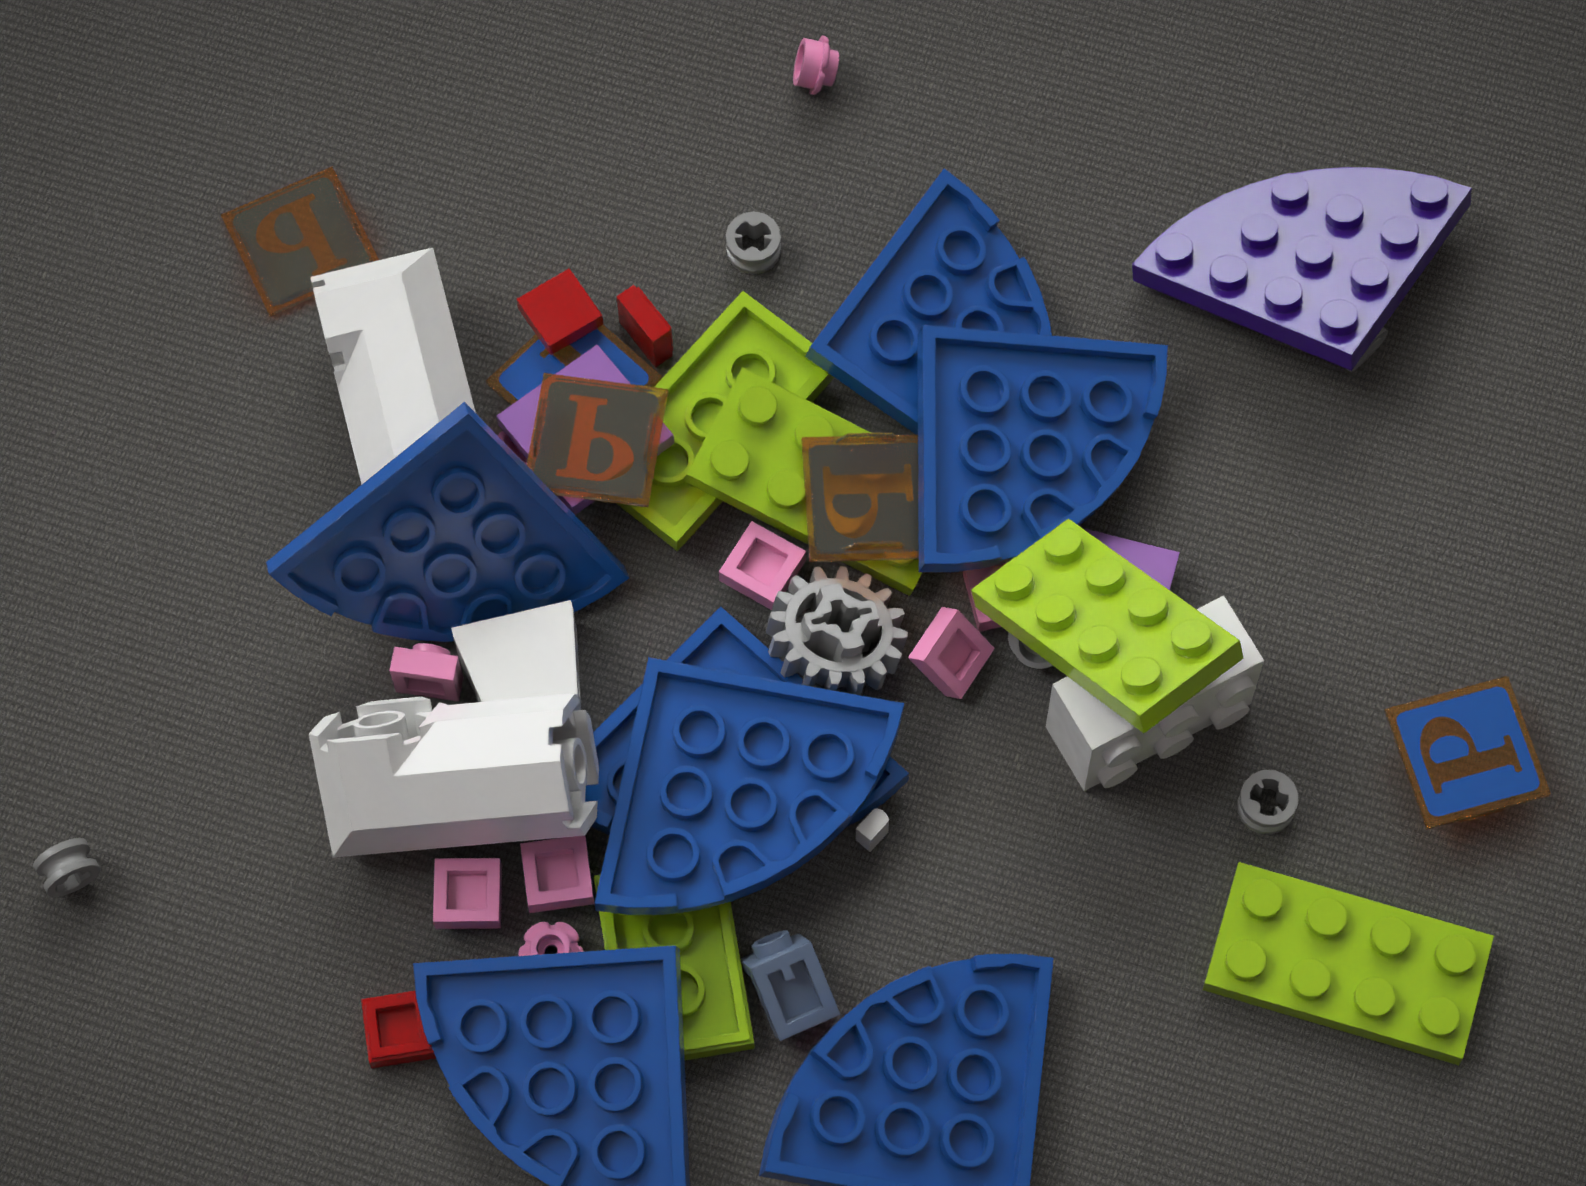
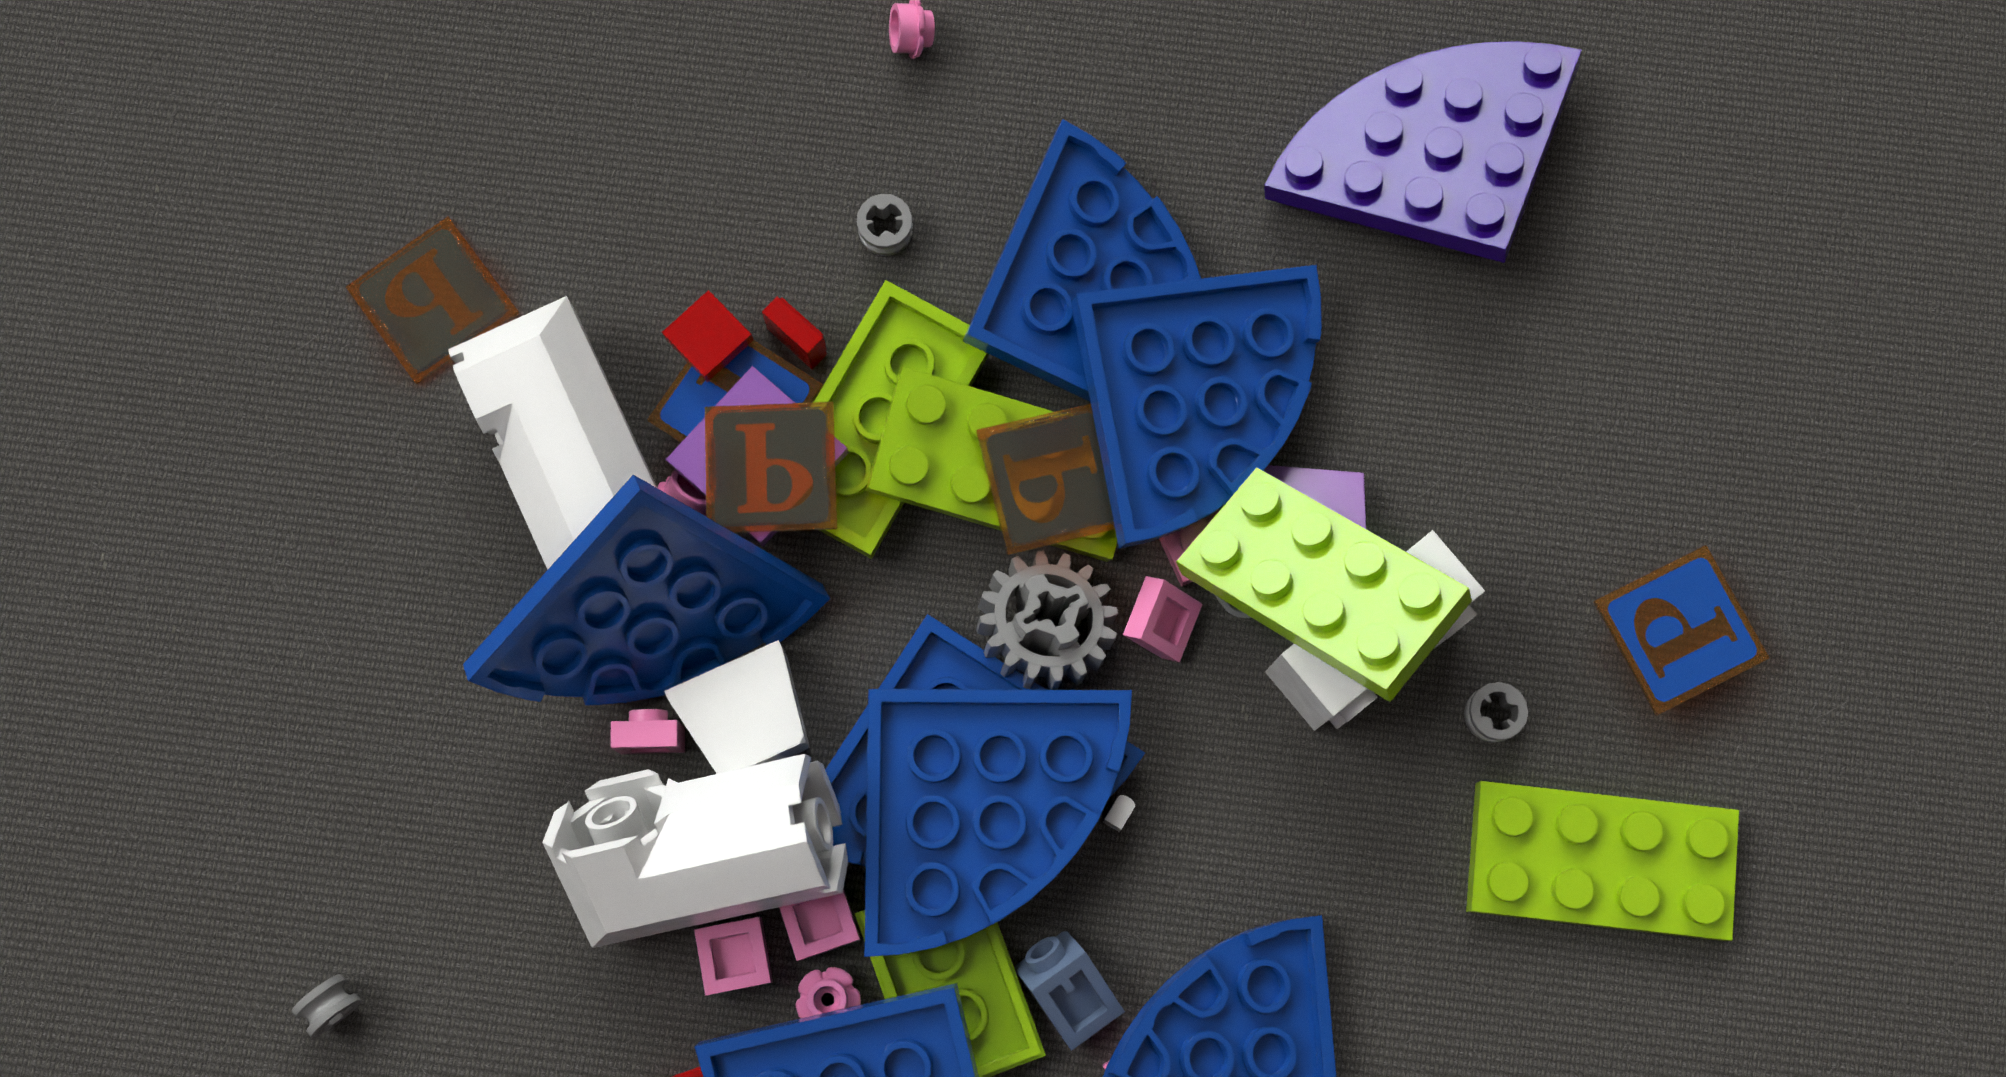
camera: 15 degrees left, 10 degrees up
bright pink plate [719,521,806,610] -> none

